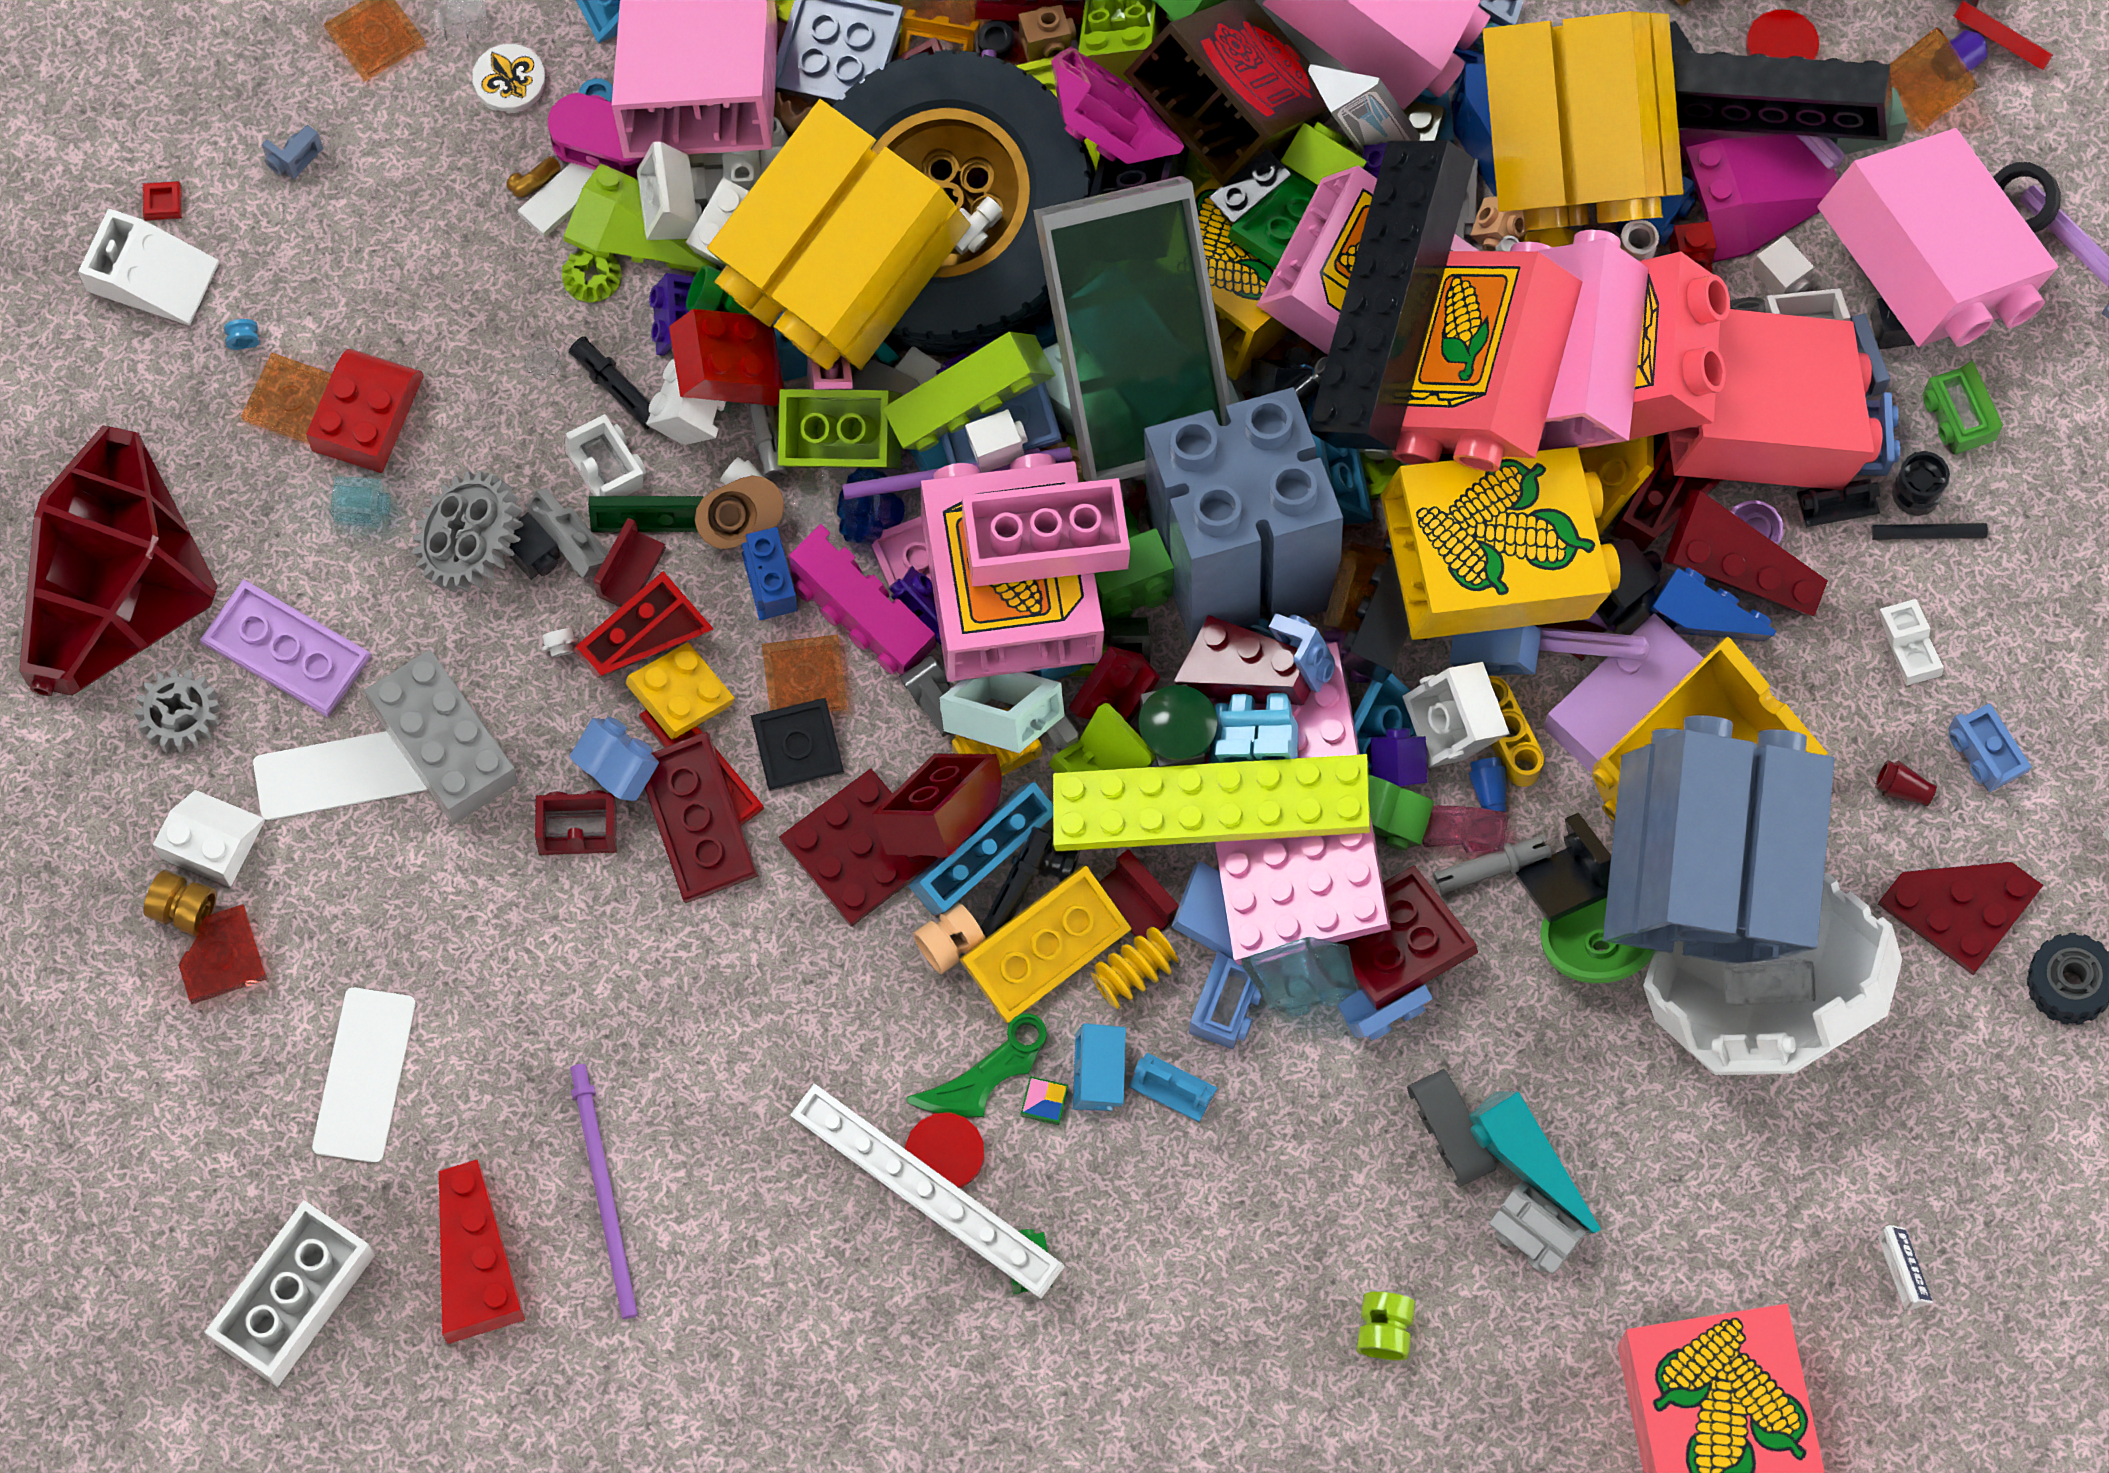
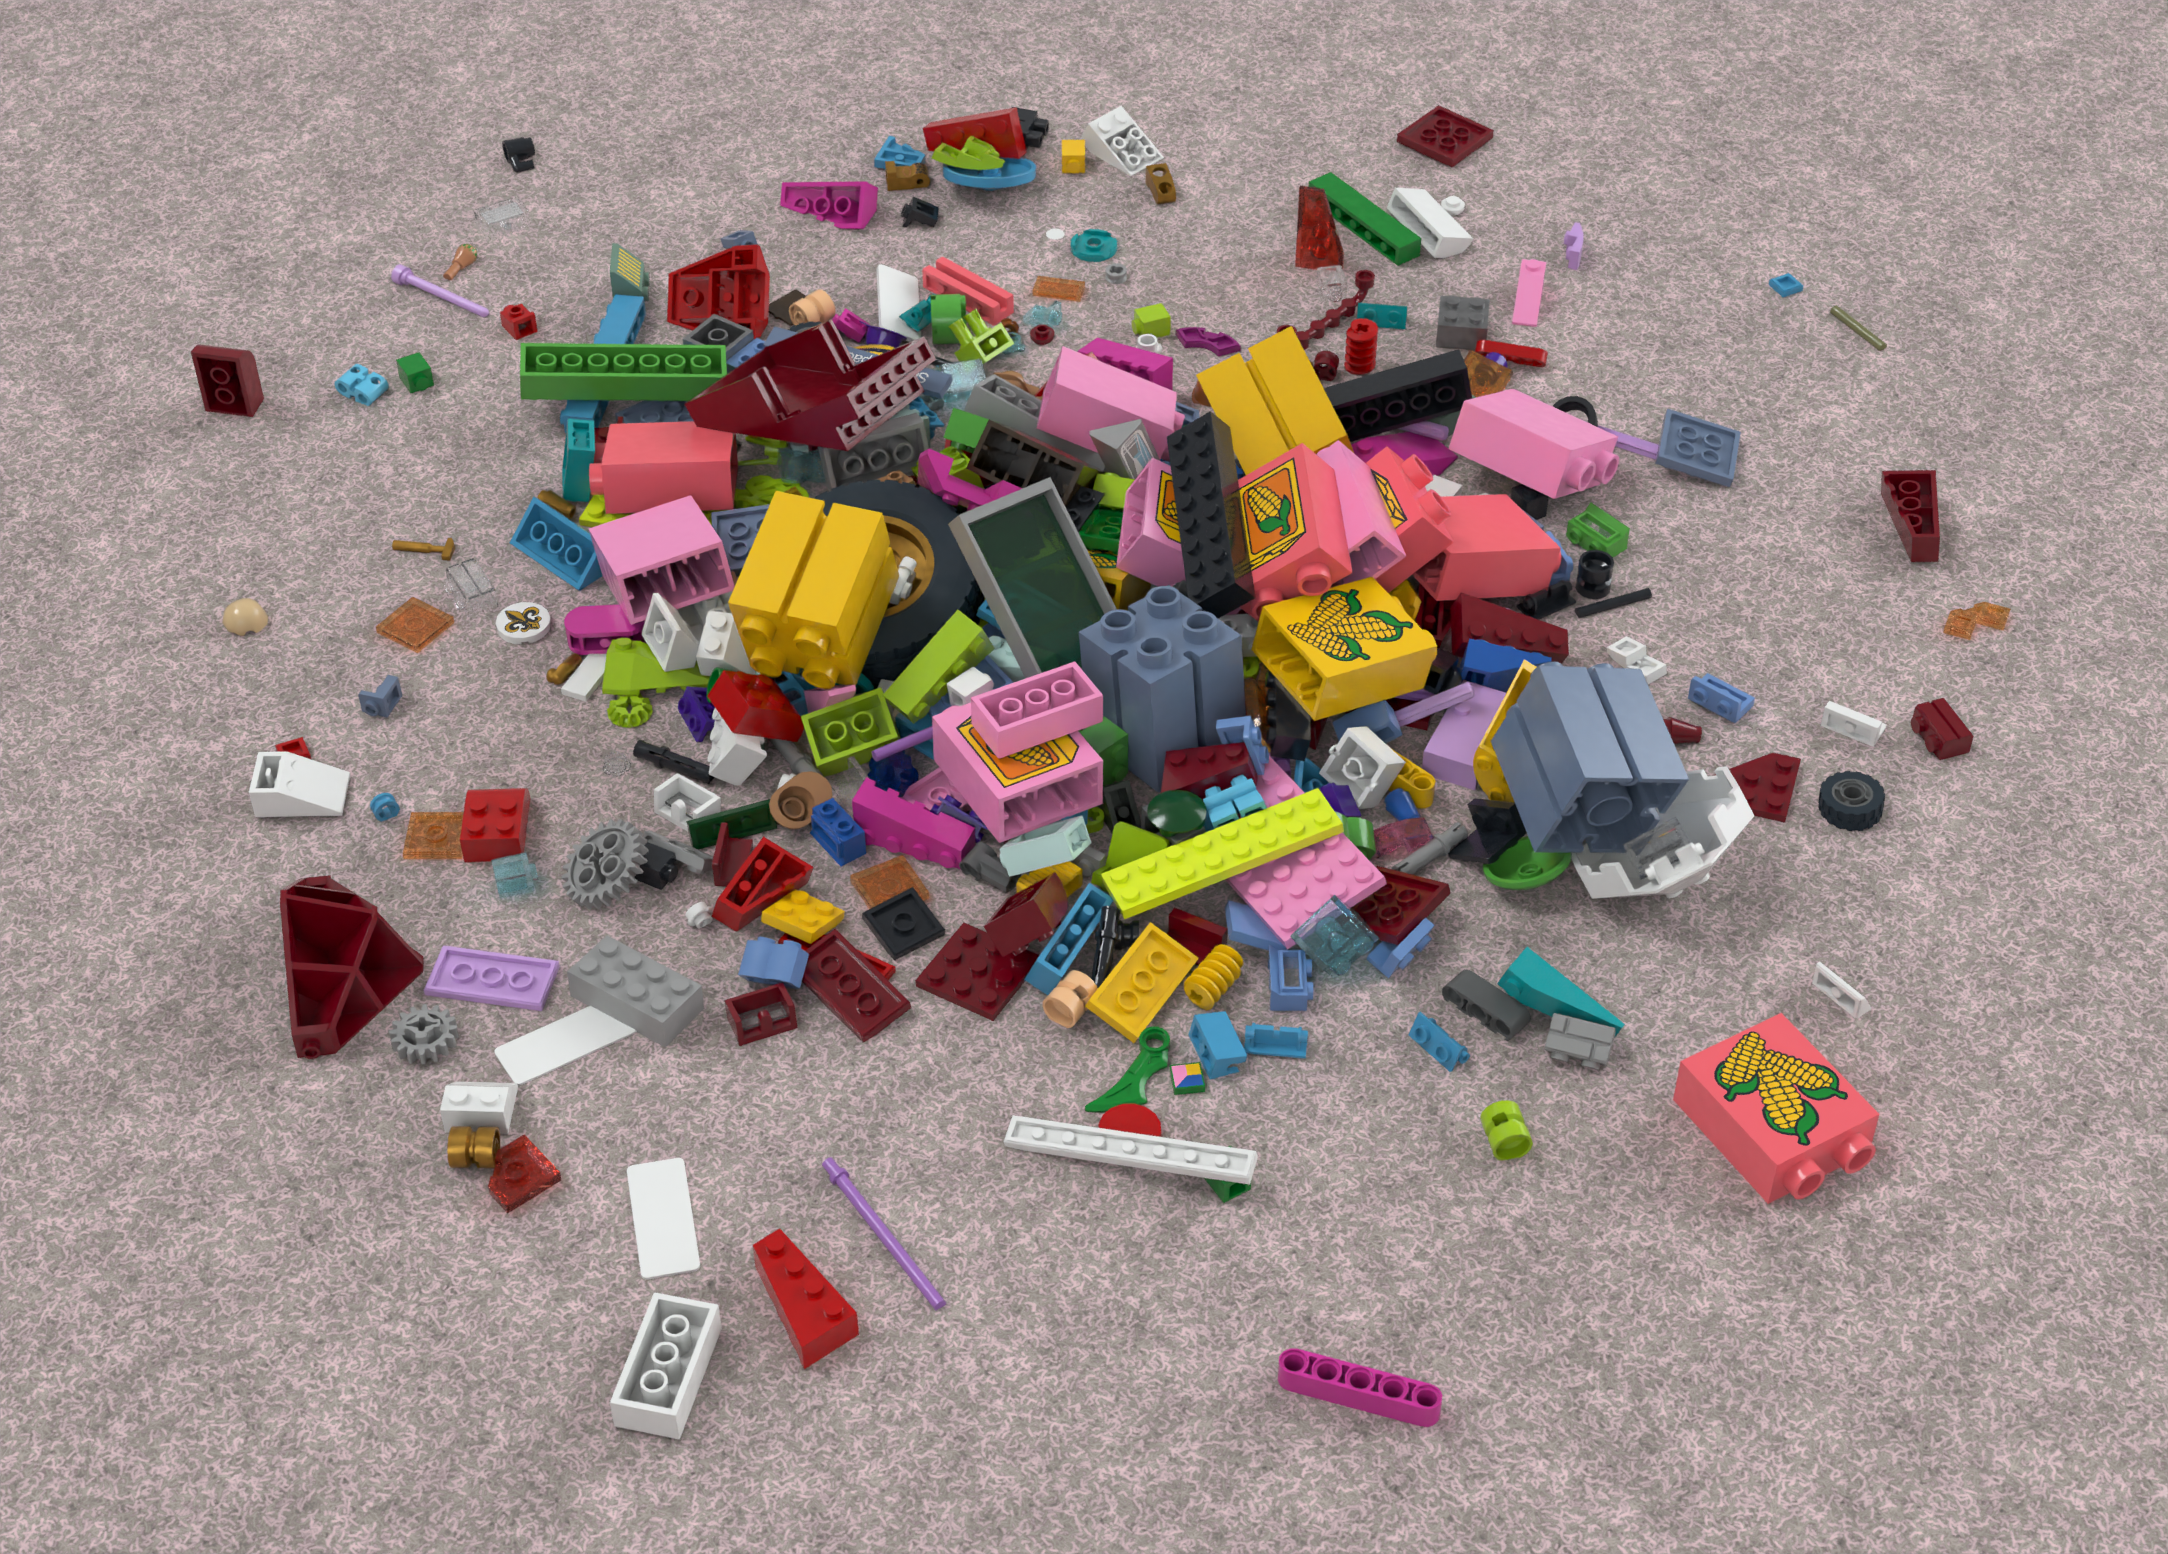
camera: 20 degrees left, 25 degrees down
dark red bracket [1069,646,1160,724] -> none
none -> dark azure hinge [1408,1012,1470,1072]

